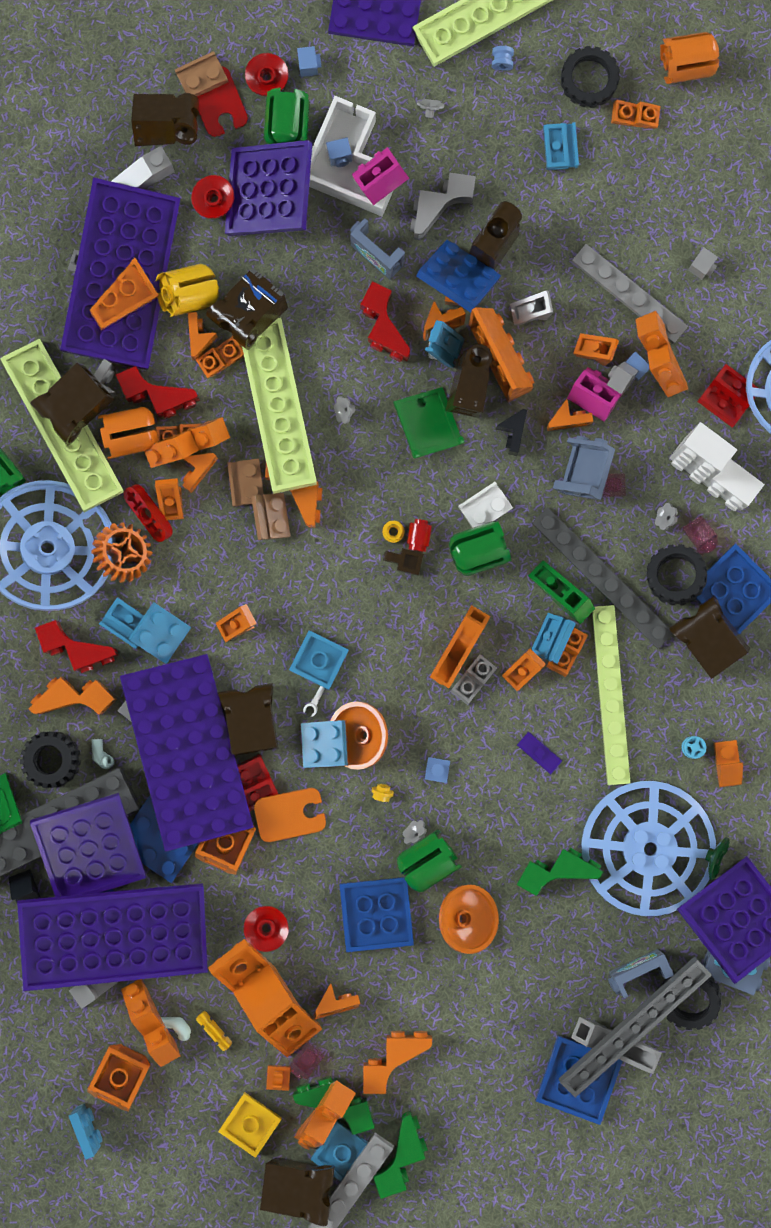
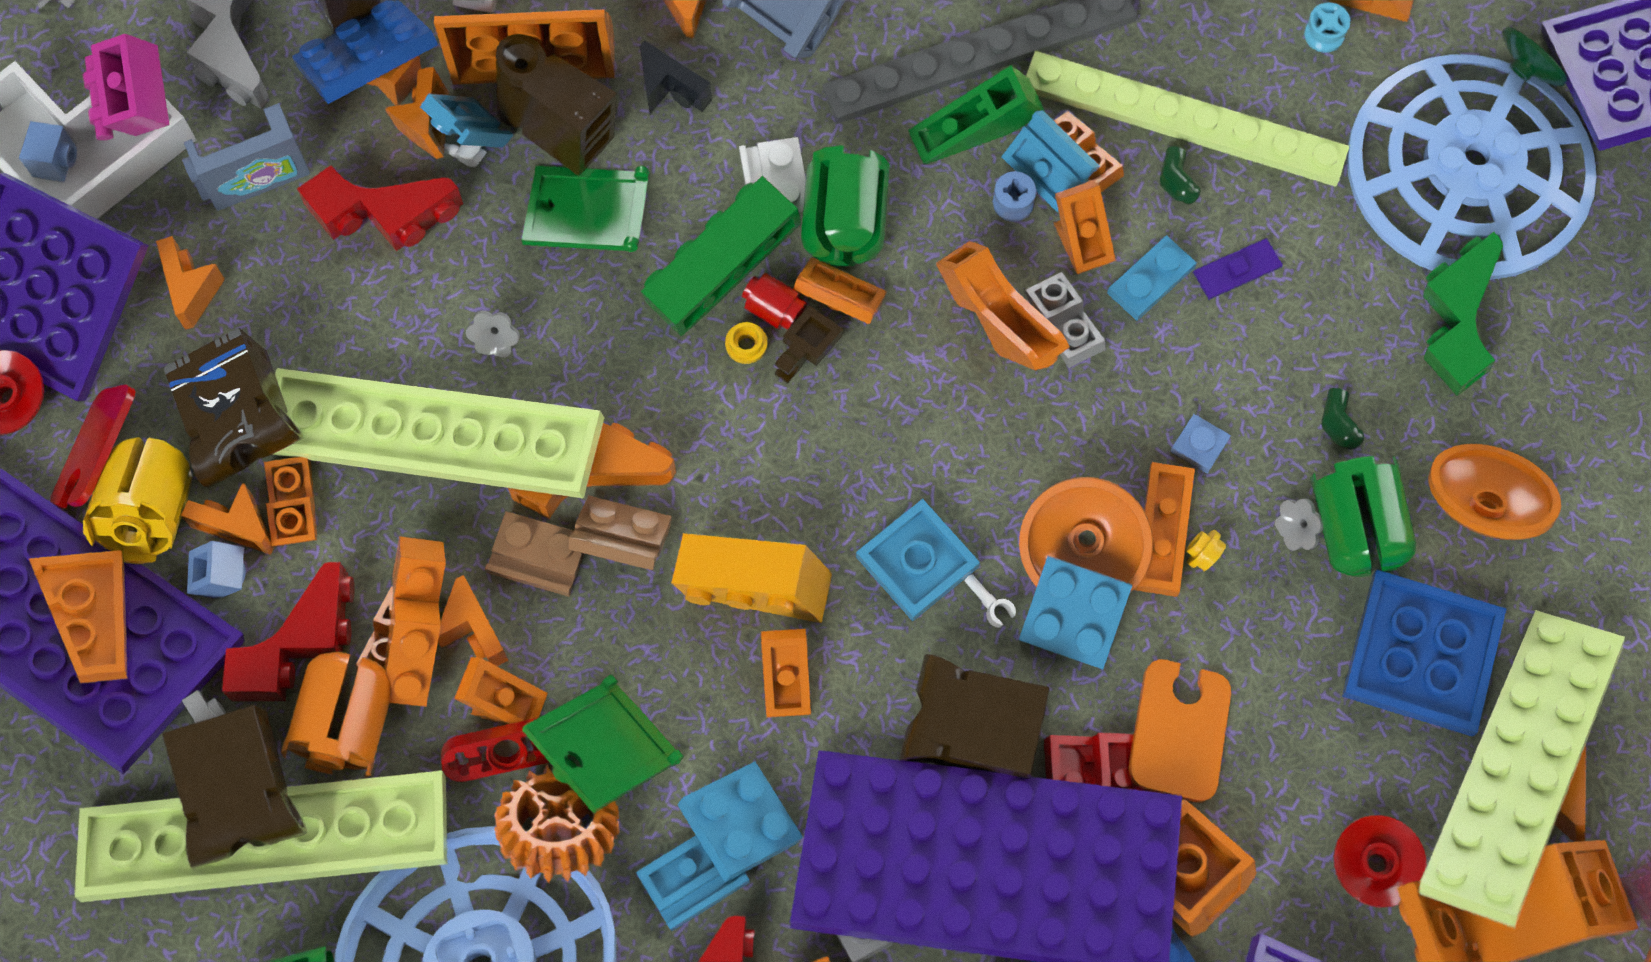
camera: 65 degrees left, 15 degrees down
none -> red piece [50,384,136,509]
none -> orange slope [156,236,225,330]
none -> medium blue plate [187,541,246,598]
none -> green container [522,674,684,813]
none -> green brick [641,175,802,337]
none -> light orange wedge [671,533,832,623]
none -> orange plate [793,257,887,325]
none -> medium blue wheel [993,171,1036,222]
none -> dark azure plate [1107,235,1197,321]
none -> orange plate [1134,462,1195,597]
none -> dark green arm [1159,146,1200,204]
none -> dark green arm [1321,388,1364,450]
none -> yellowish green plate [1419,610,1625,927]

